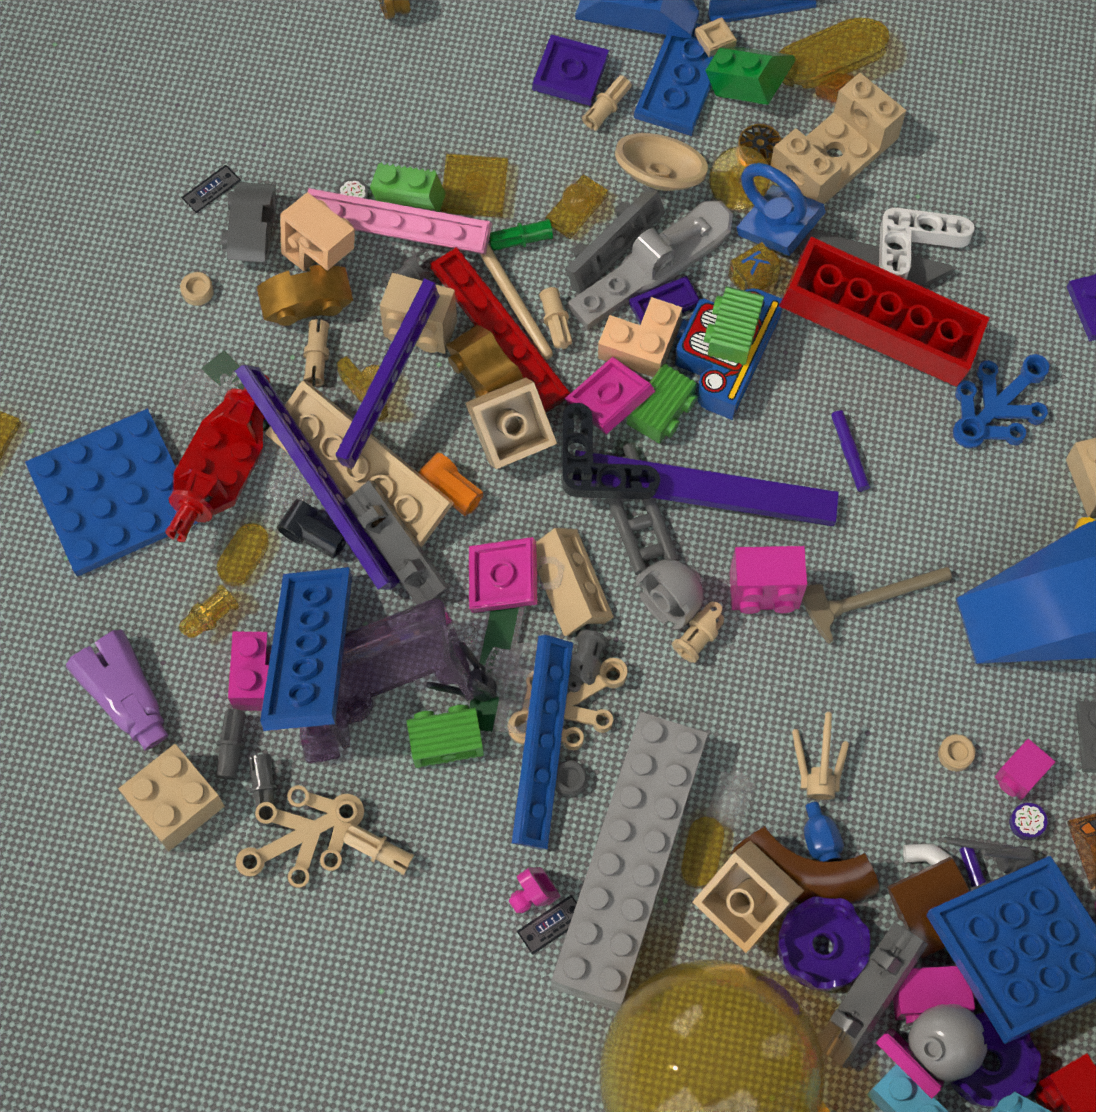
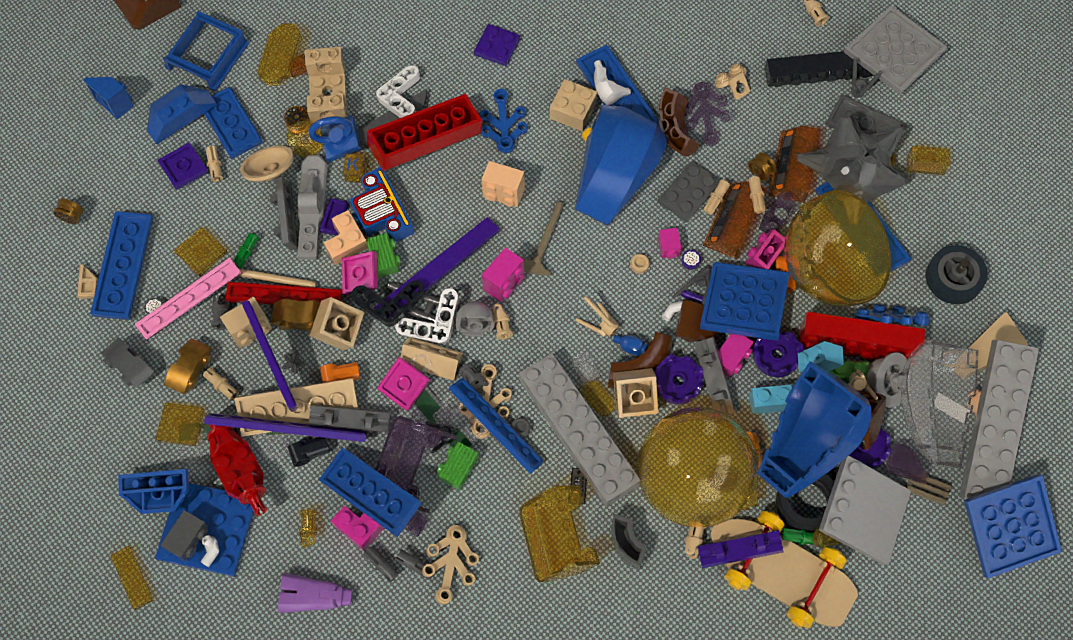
camera: 50 degrees left, 0 degrees up
tan brick [118,744,225,852] -> none
tan tile [180,272,214,306] -> none
sticker [181,165,241,214] -> none
clear yellow tile [216,523,269,586] -> none
light nougat brick [280,192,355,271] -> none
clear yellow tile [337,356,388,422] -> none
tan axle [343,824,414,875] -> none
bright green brick [370,162,446,212] -> none
dark pink piece [509,867,561,913] -> none
tan axle [539,287,572,349] -> none
clear yellow tile [545,174,608,239] -> none
tan tile [695,17,737,57] -> none
bright green brick [704,286,764,365] -> none
green slope [705,47,796,105] -> none
dark purple piece [831,410,870,492] -> none
dark pink tile [876,1028,944,1099] -> none
light grey cylinder [908,1004,987,1082] -> none
none -> tan tile [77,264,98,299]
none -> blue plate [90,211,153,320]
none -> blue wedge [118,469,189,514]
none -> clear yellow plate [156,402,205,447]
none -> dark grey brick [160,510,209,562]
none -> white arm [201,535,219,567]
none -> dark grey plant [282,352,305,374]
none -> white beam [395,288,459,344]
none -> light nougat brick [481,161,525,207]
none -> clear yellow windscreen [519,485,600,582]
none -> dark grey brick [611,514,647,570]

